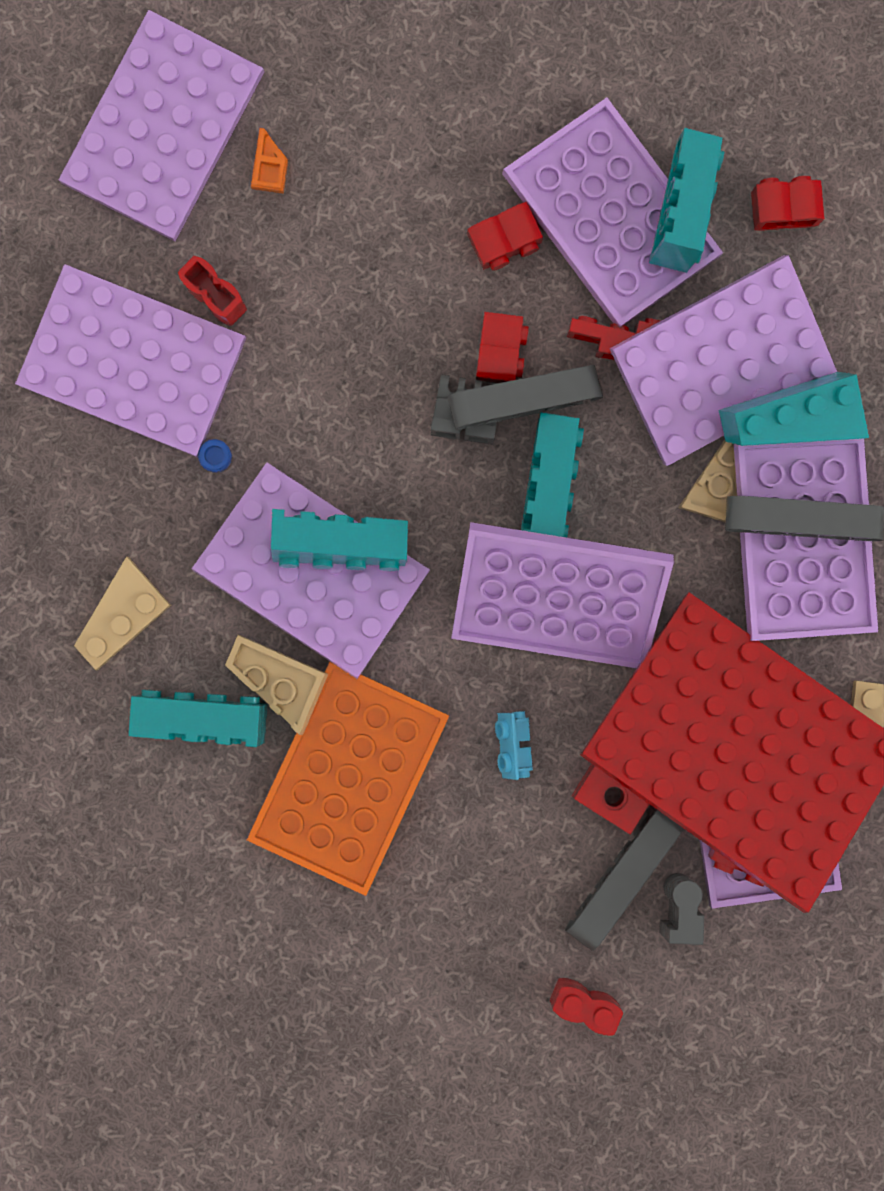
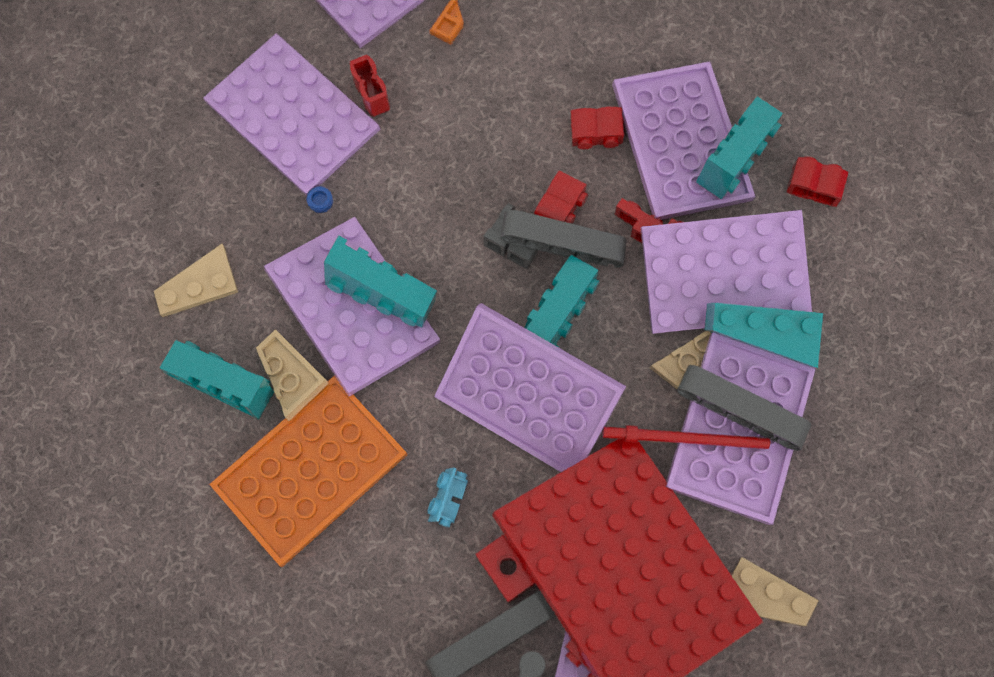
camera: 30 degrees right, 15 degrees down
none -> red bar [602,425,770,449]

